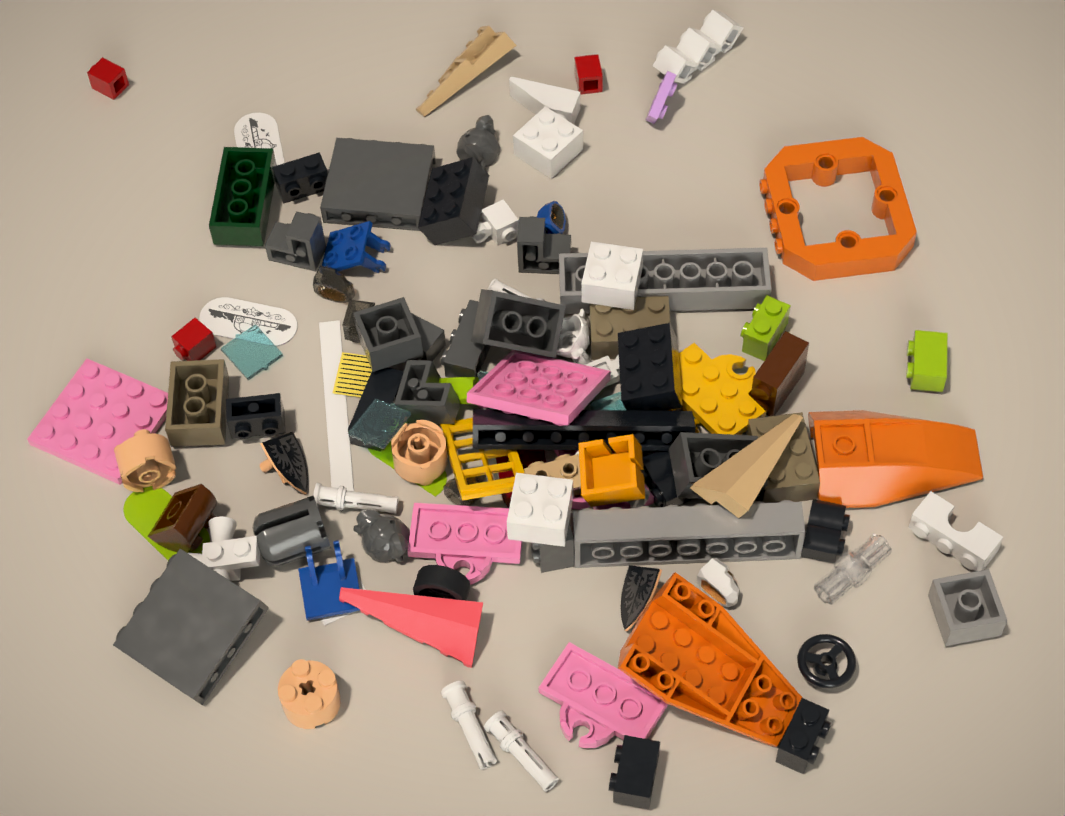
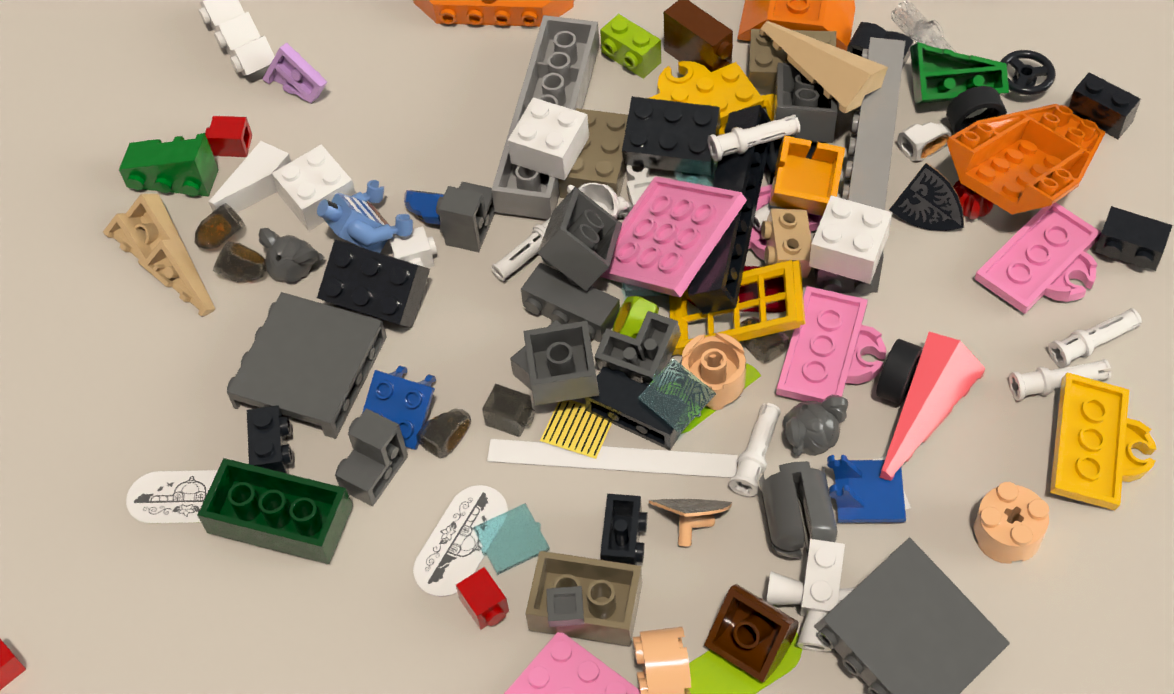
camera: 75 degrees left, 0 degrees up
none -> green wedge [119,133,219,197]
none -> rock [194,203,245,249]
none -> clear smoke rock [213,241,267,283]
none -> medium blue torso [317,180,413,253]
none -> dark grey plate [546,586,584,627]
none -> white pin [707,114,800,162]
none -> green wedge [910,42,1009,104]
none -> black tyre [946,86,1007,134]
none -> yellow plate [1050,372,1157,511]

